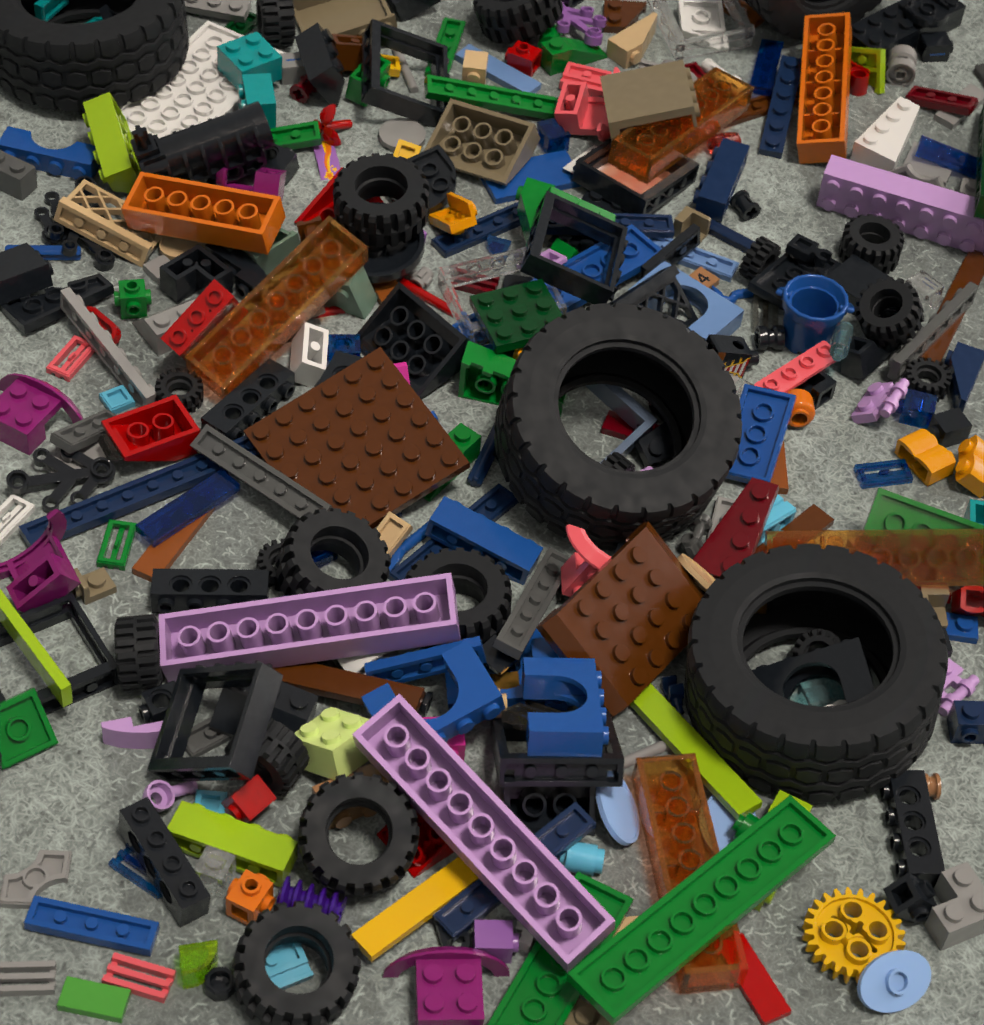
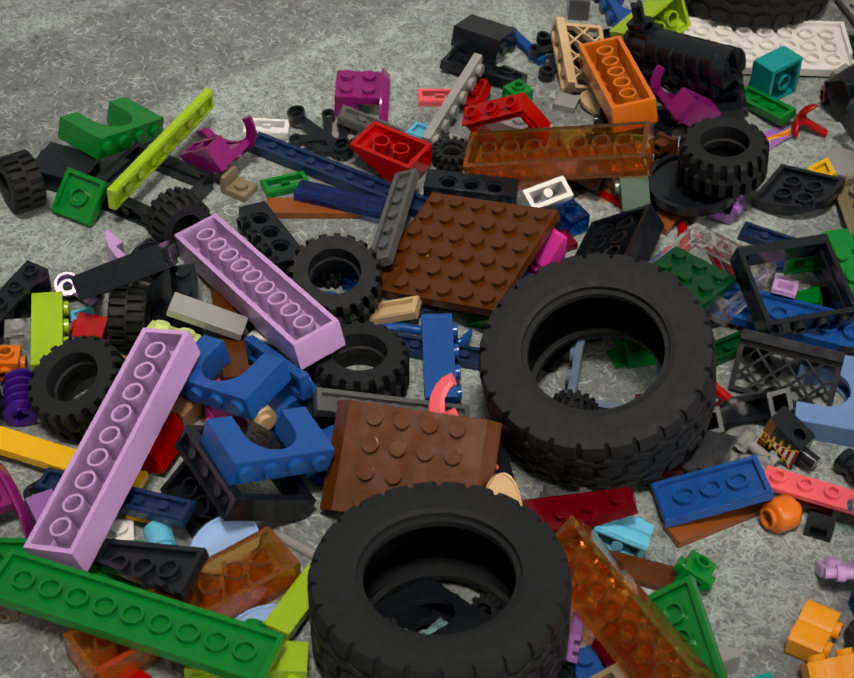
camera: 65 degrees right, 5 degrees down
black brick [159,244,233,303] -> none
teal brick [217,31,282,90] -> none
light orange bracket [428,192,477,235] -> none
clear blue tile [854,459,913,489] -> none
none -> black wing [94,538,209,601]
none -> light grey tile [166,292,248,341]
none -> green brick [671,549,716,594]

